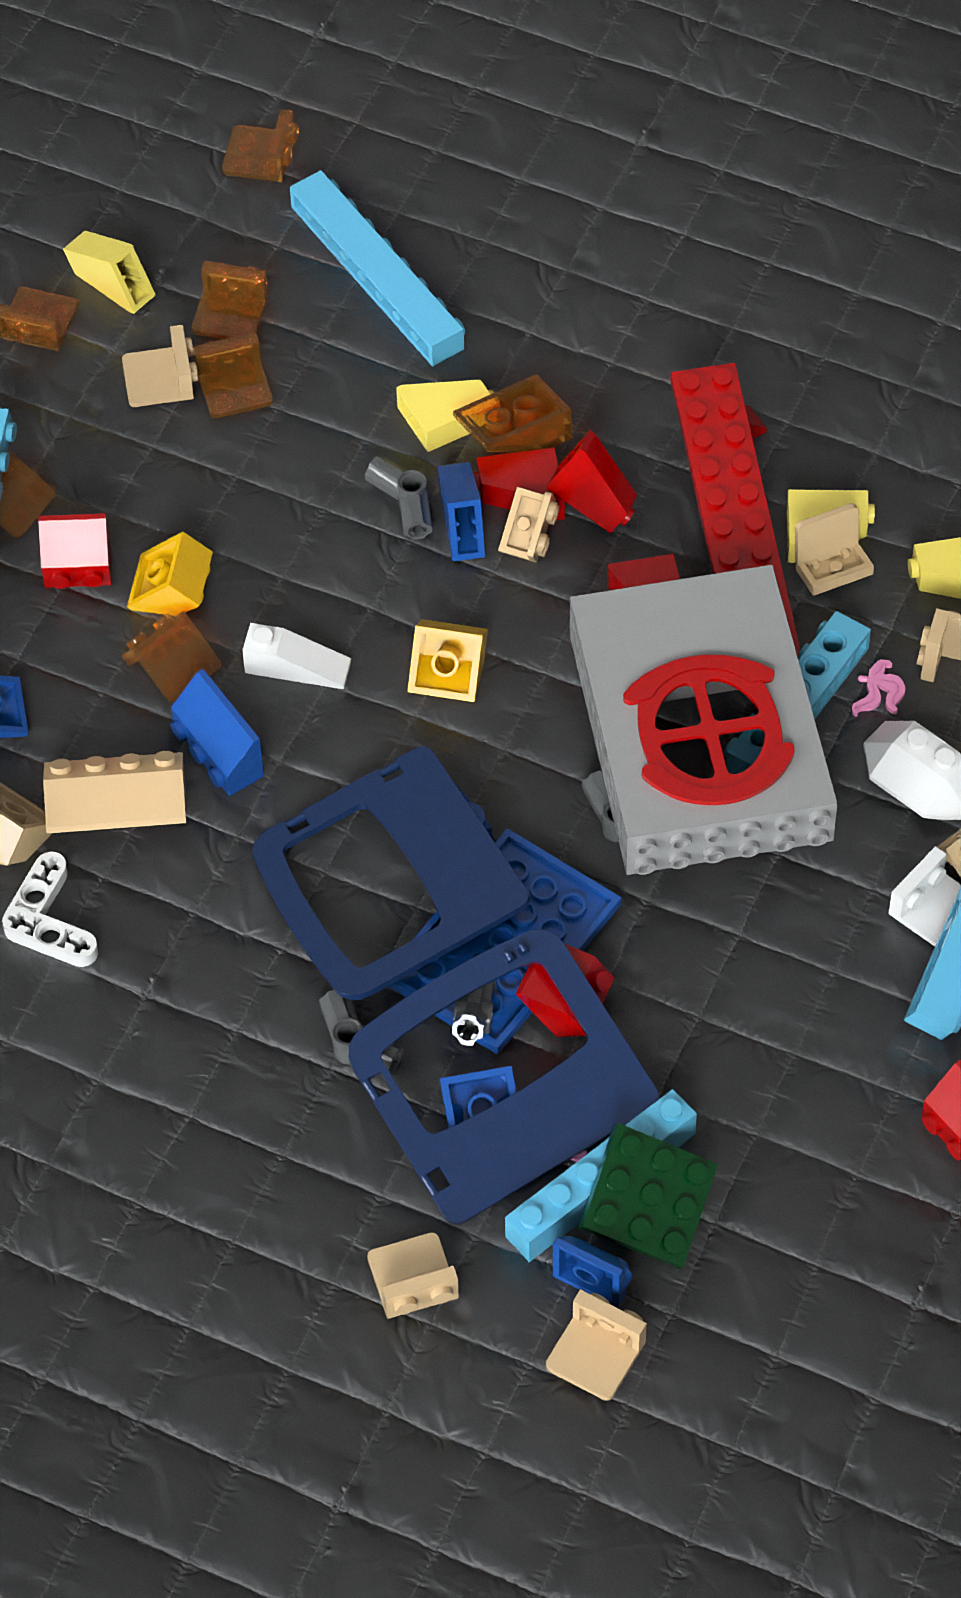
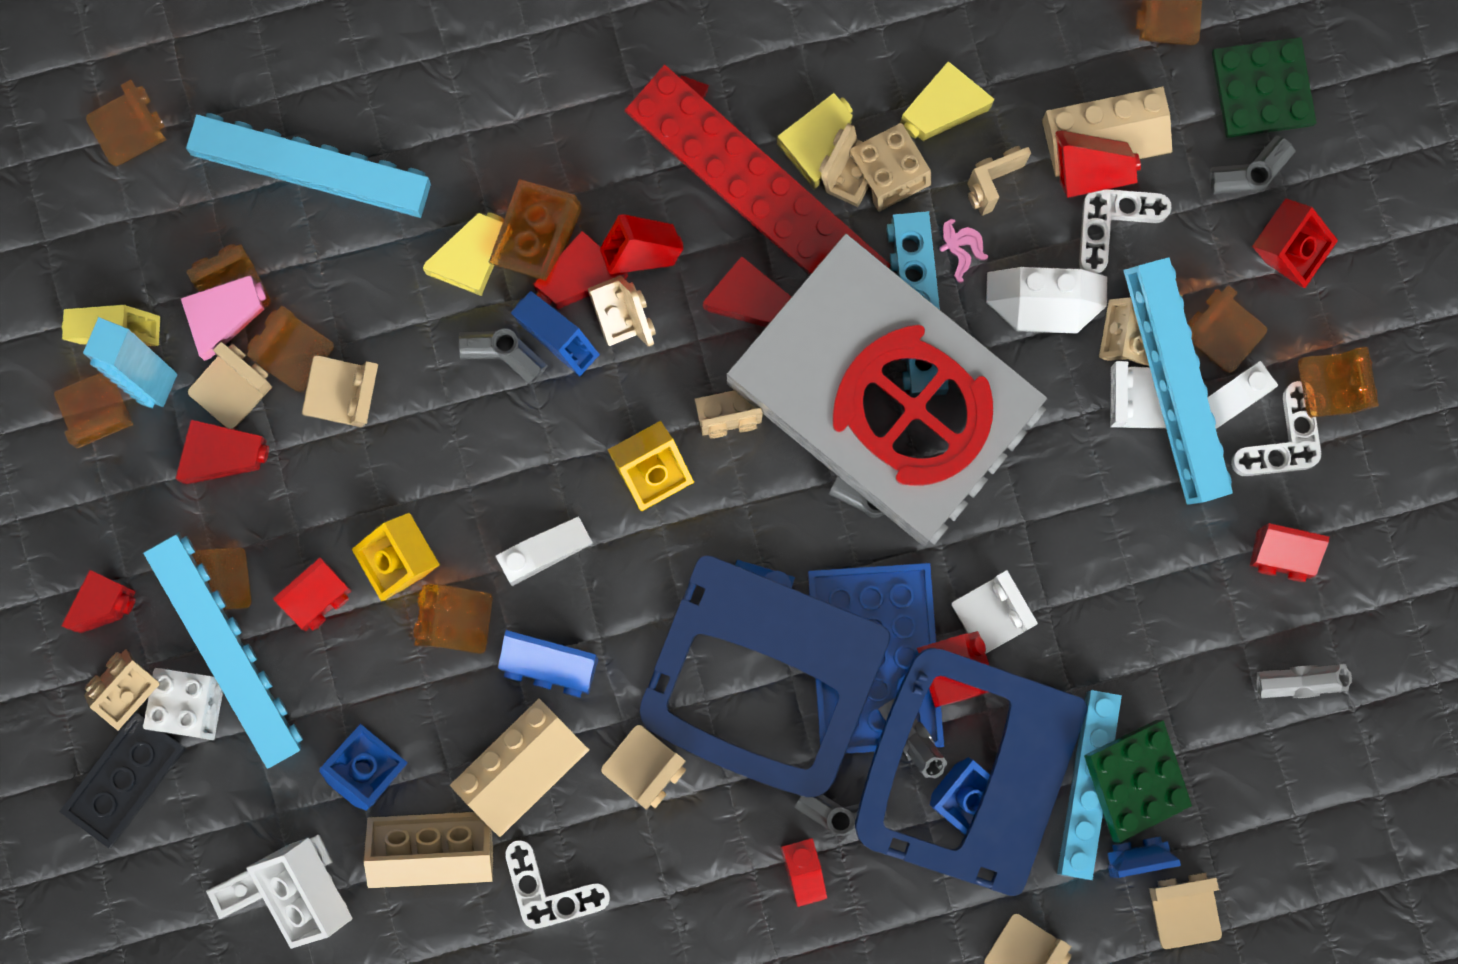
camera: 45 degrees left, 25 degrees up
none -> medium azure brick [83,317,178,409]
none -> red slope [176,420,269,484]
none -> bright pink slope [181,275,266,361]
none -> tan bracket [302,355,378,427]
none -> tan bracket [601,725,686,810]
none -> tan bracket [695,390,763,439]
none -> red slope [780,838,827,907]
none -> tan bracket [850,123,931,212]
none -> white bracket [951,570,1038,653]
none -> light grey piece [1256,664,1352,699]

